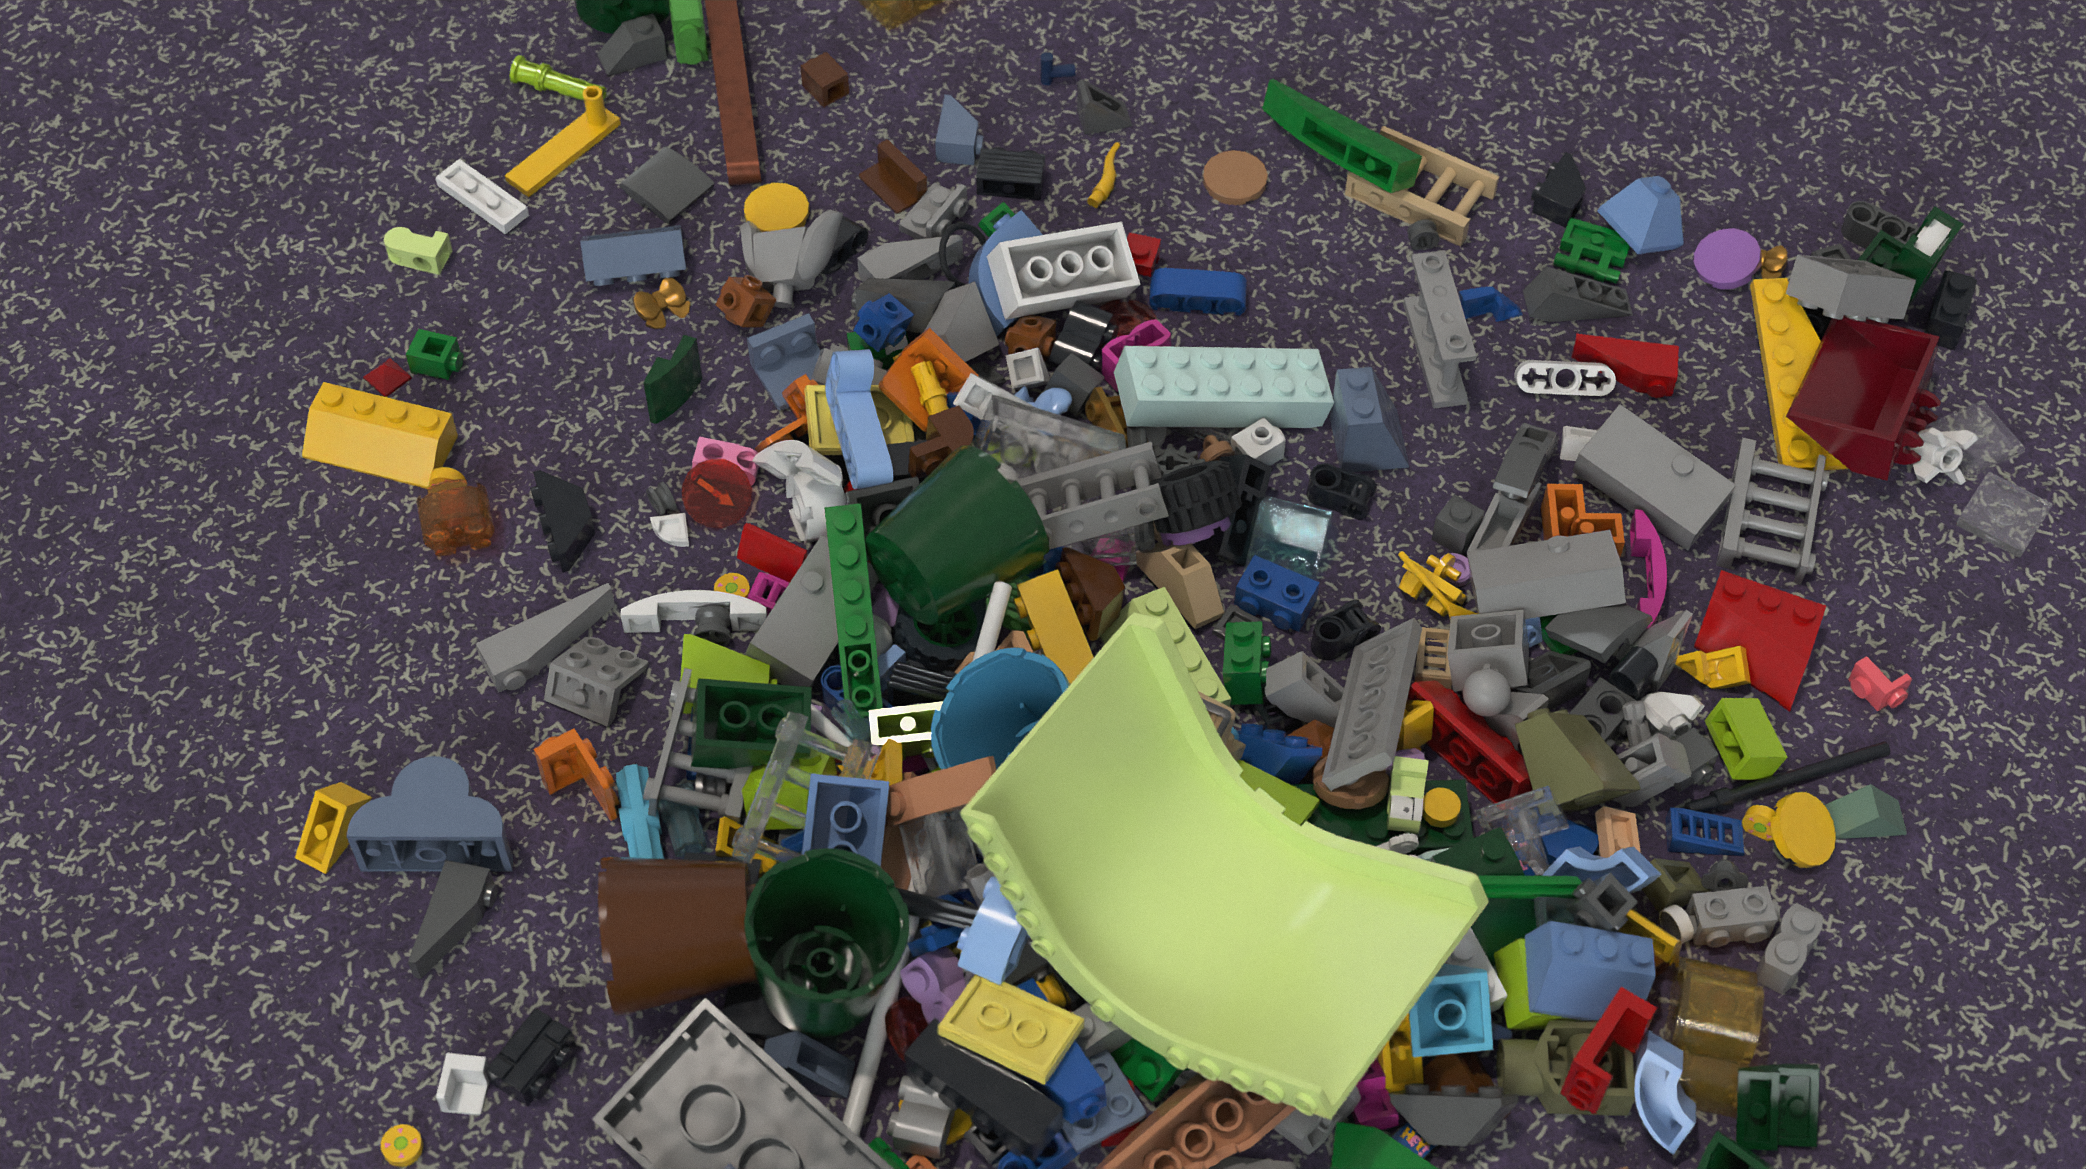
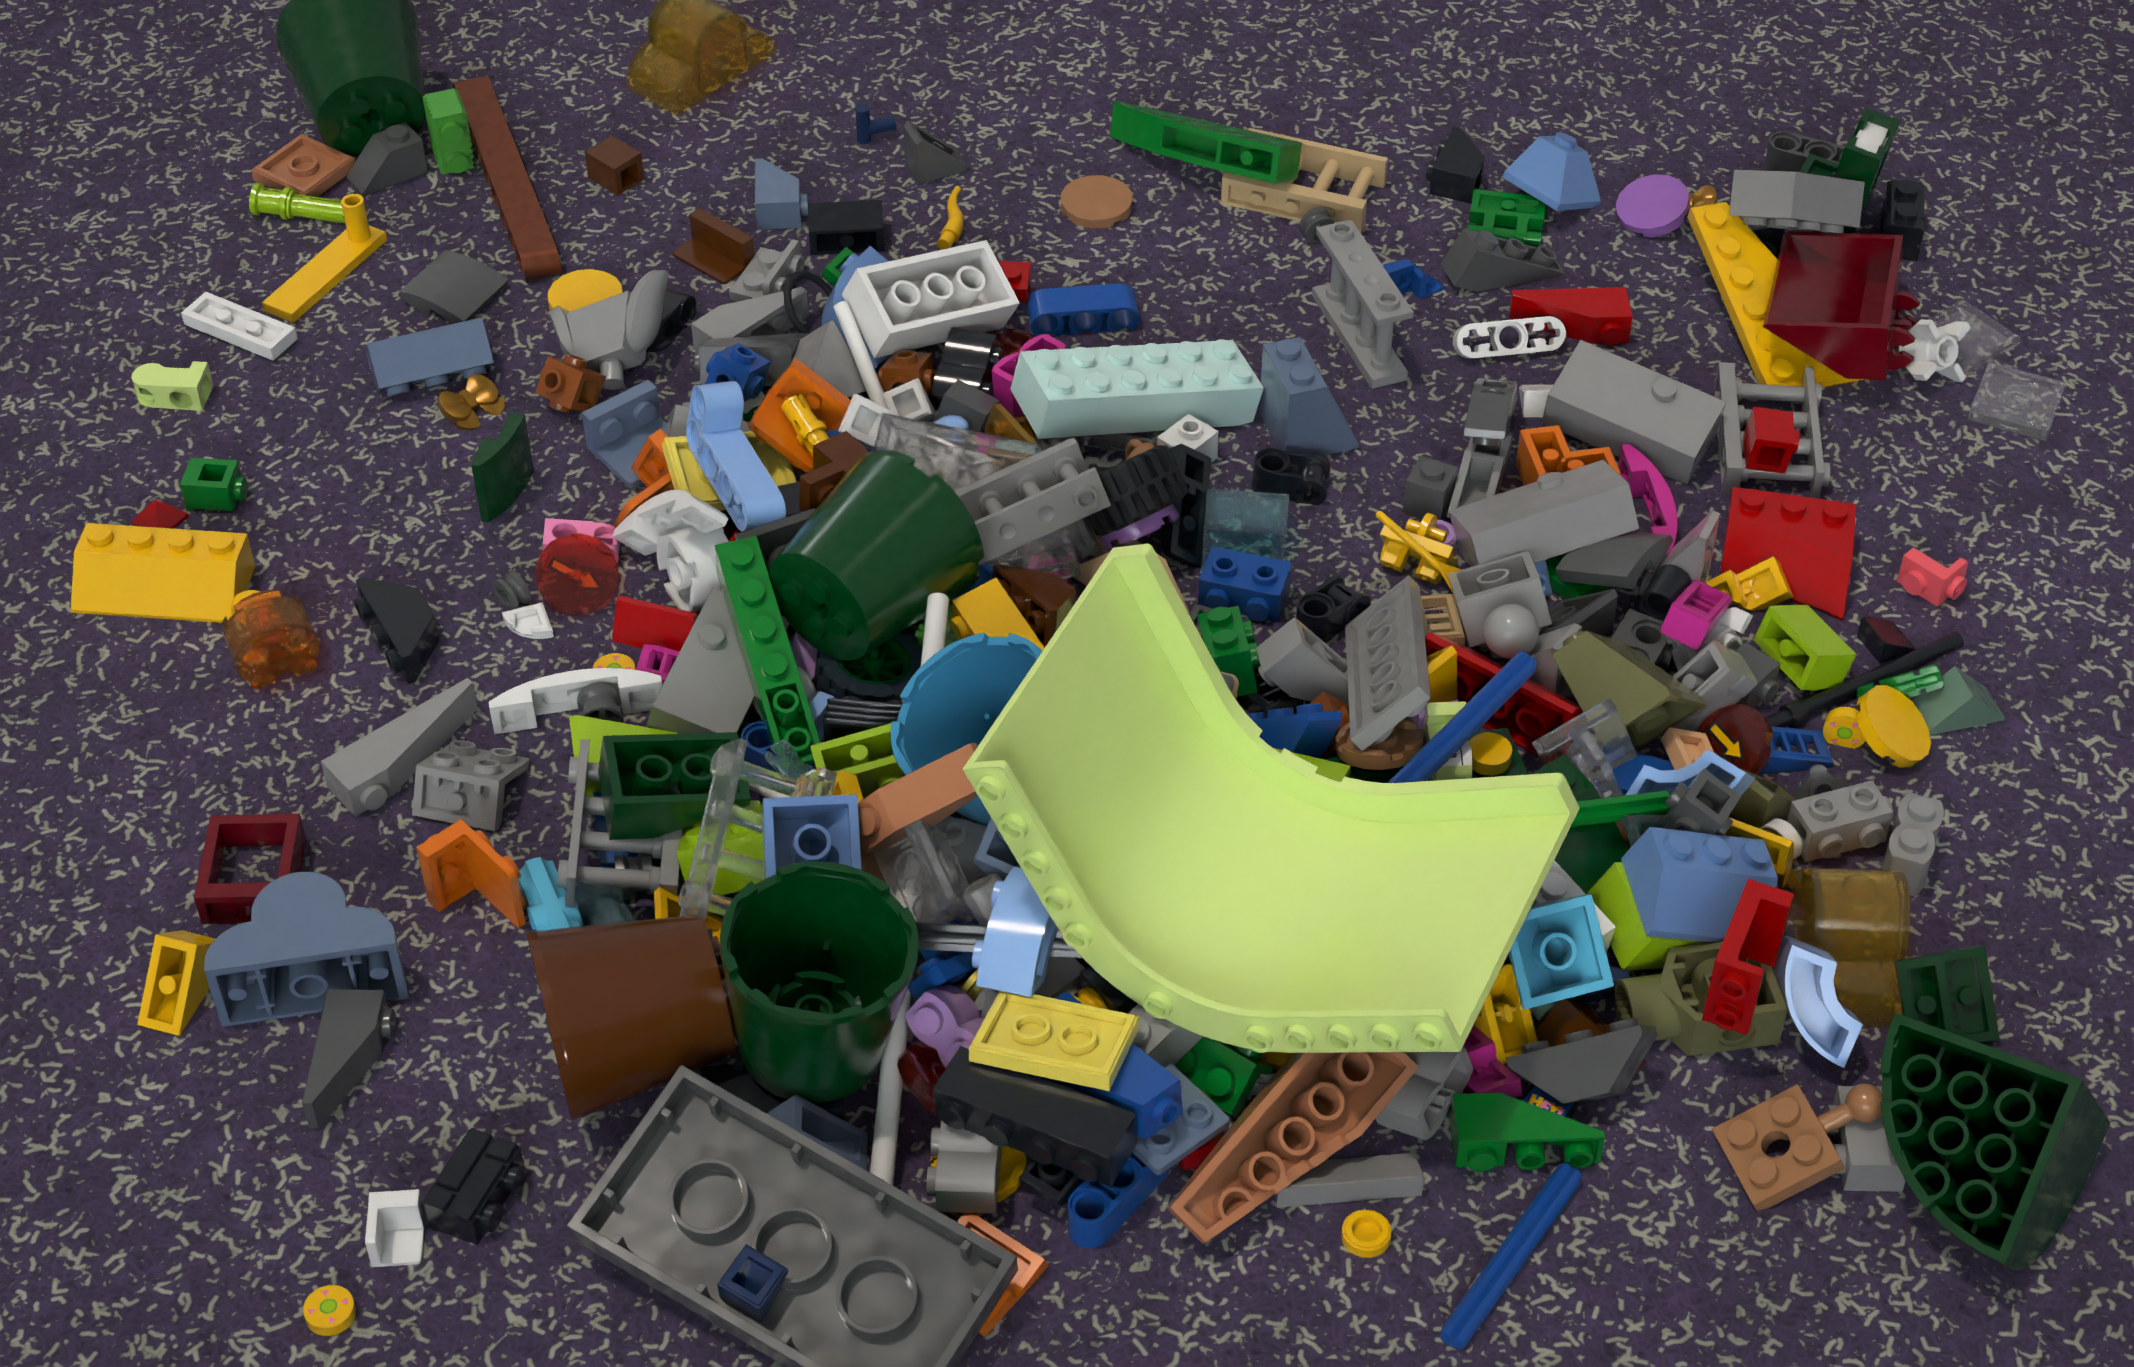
camera: 10 degrees left, 10 degrees down
none -> dark red window [194,813,307,924]
none -> nougat plate [251,134,355,197]
none -> white bar [833,301,888,409]
none -> blue axle [1388,651,1537,783]
none -> dark pink slope [1661,580,1733,649]
none -> clear red tile [1695,704,1773,775]
none -> red brick [1743,407,1800,474]
none -> black slope [1857,617,1916,664]
none -> green axle [1857,664,1944,698]

